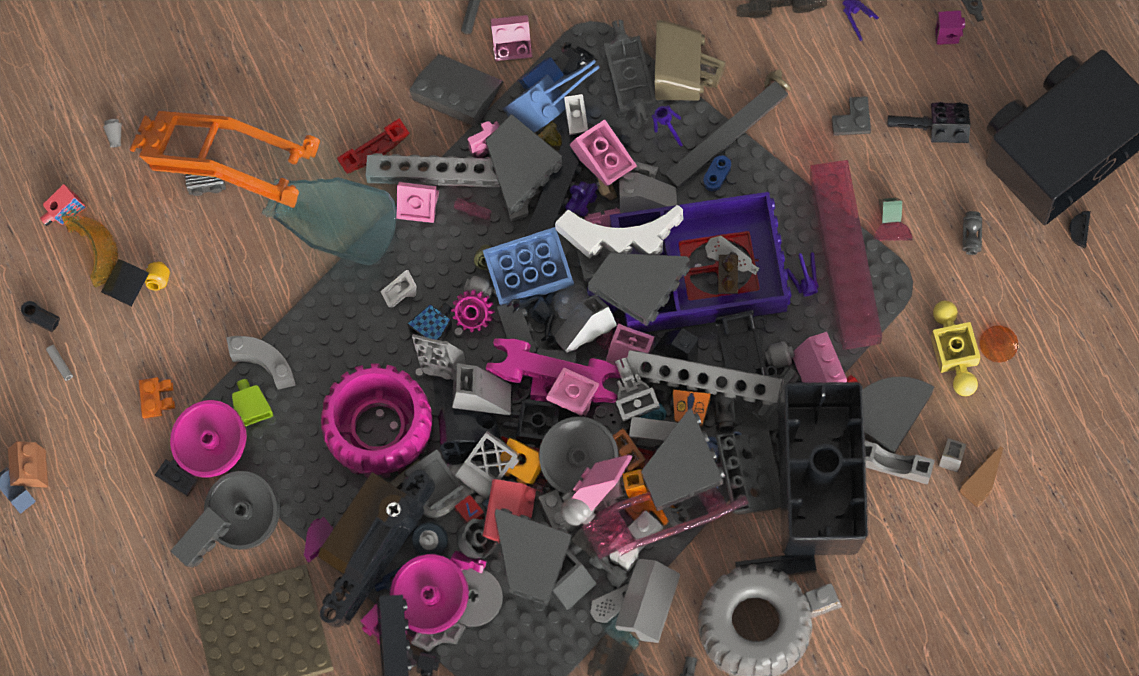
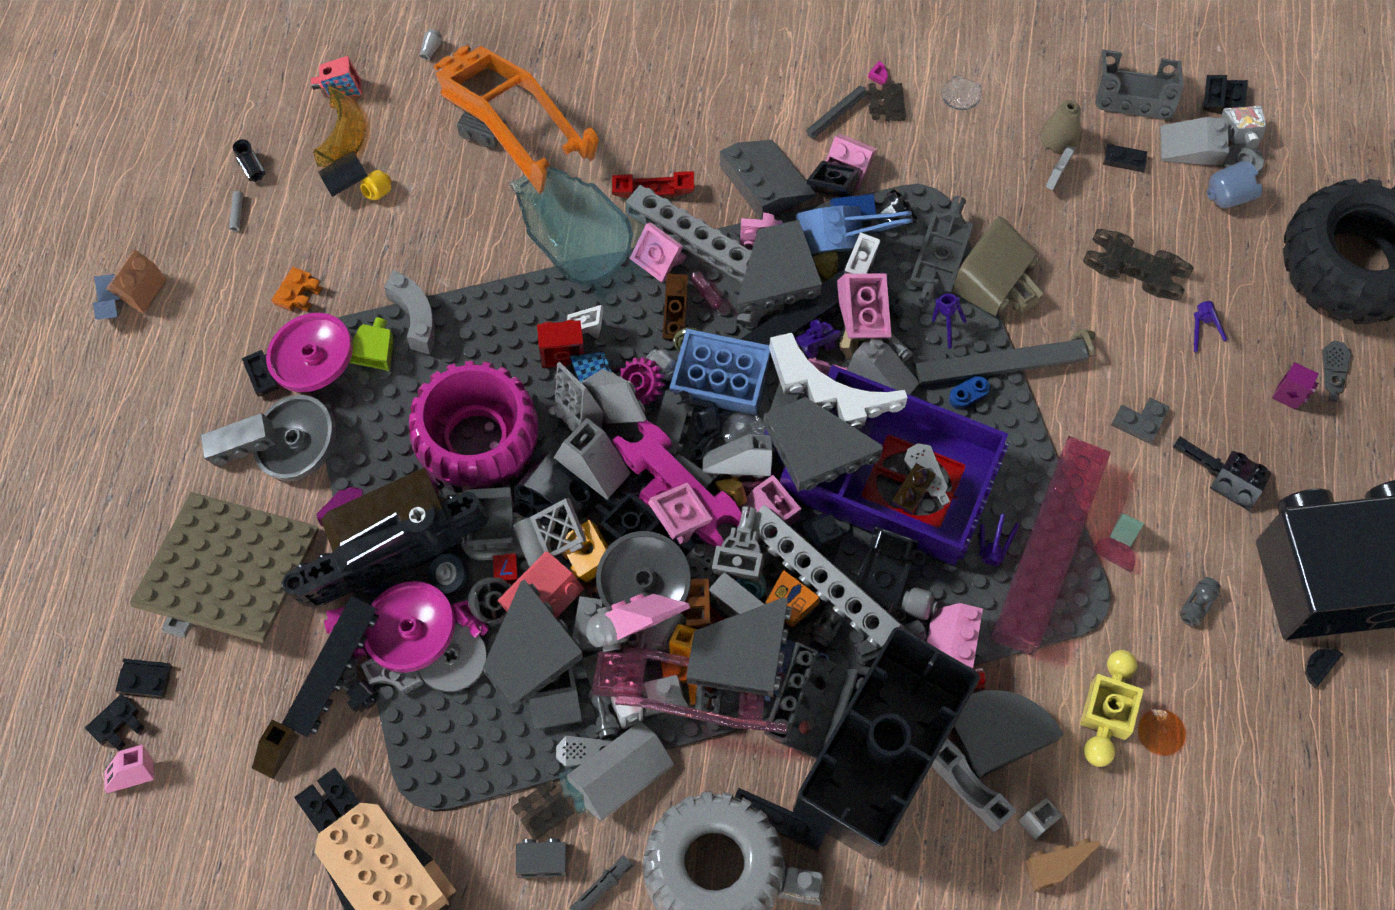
camera: 25 degrees right, 5 degrees down
none -> red brick [537,319,584,368]
none -> light grey slope [581,369,646,424]
none -> reddish brown slope [662,274,689,339]
none -> pearl gold leg [714,474,748,507]
none -> black slope [807,161,860,197]

